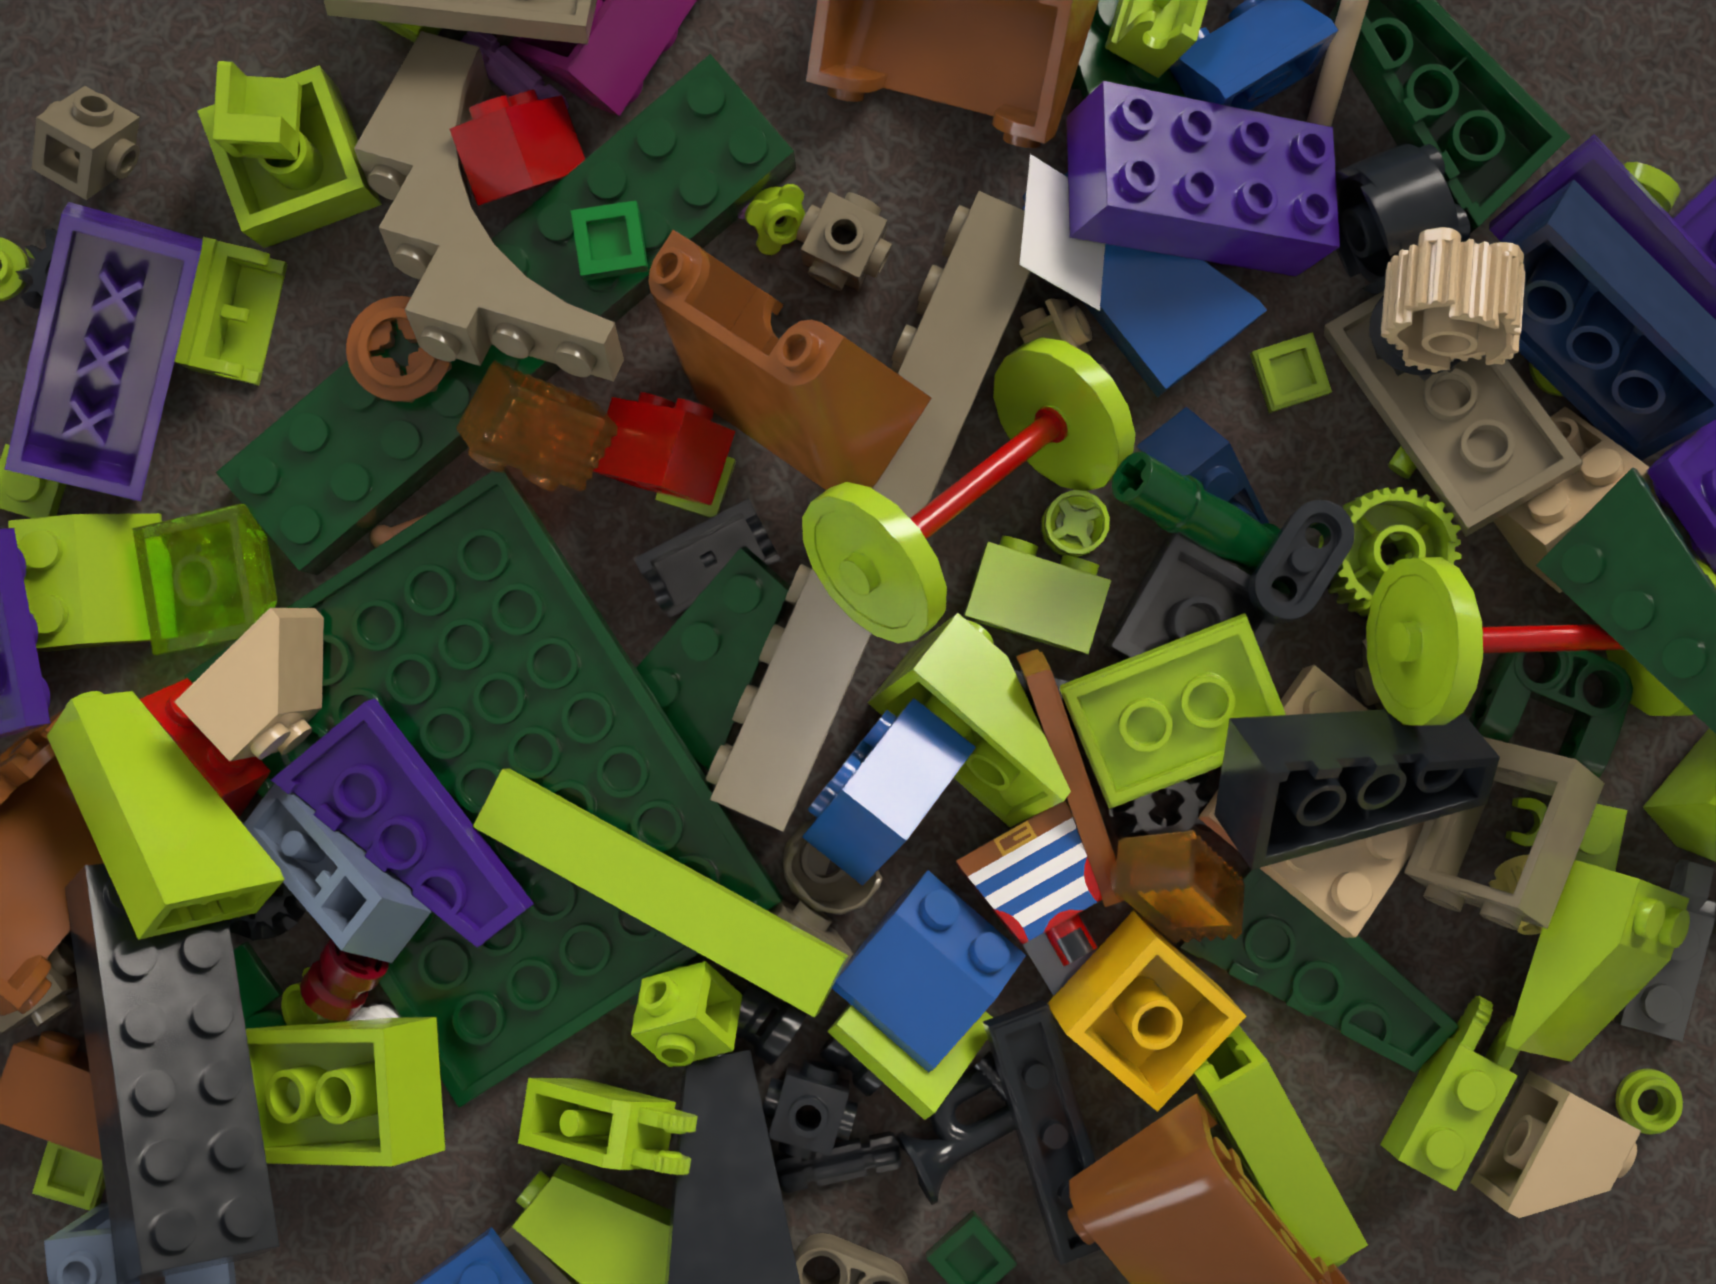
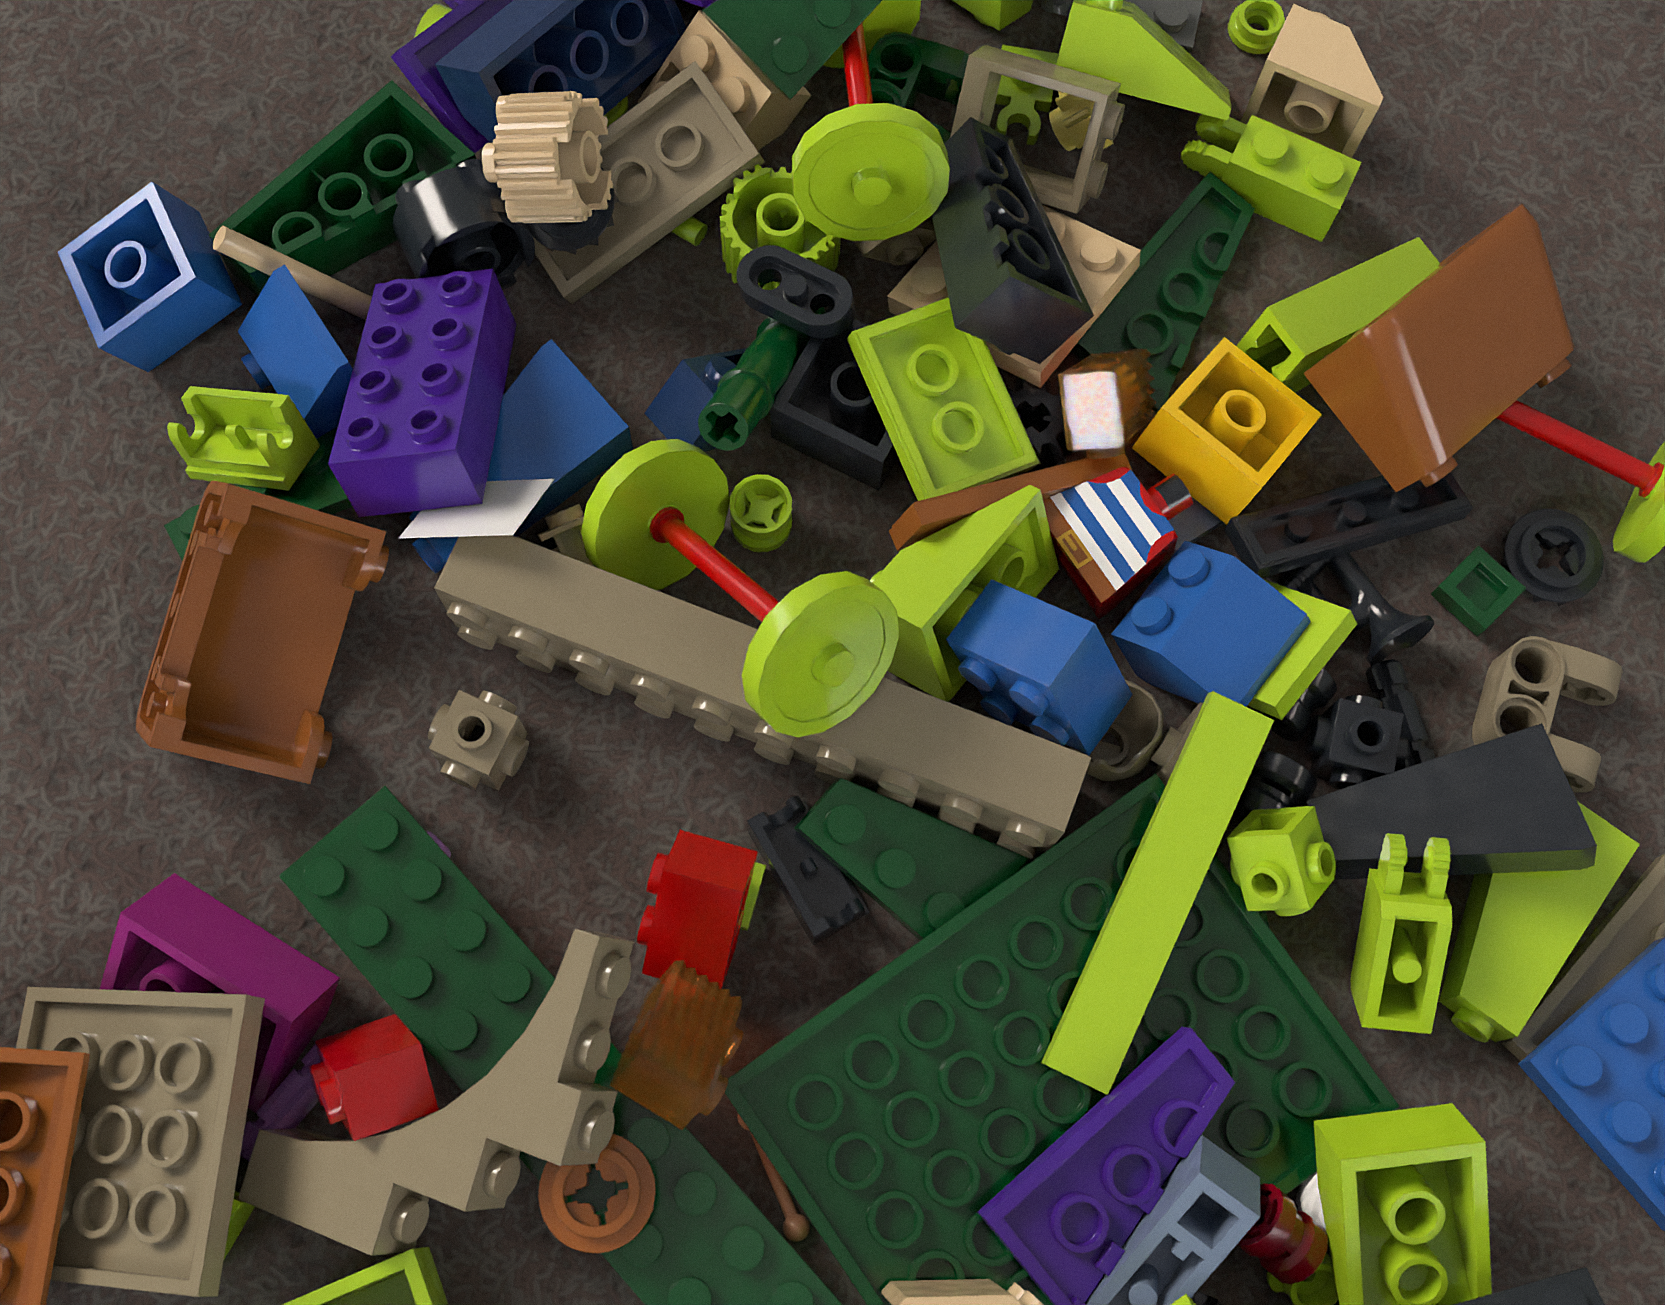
camera: 100 degrees left, 15 degrees down
green plate [571,200,649,281] -> none
dark orange windscreen [648,230,932,490] -> none
lime plate [745,184,806,255] -> none
lime brick [962,535,1111,656] -> none
lime tile [1250,332,1332,413] -> none

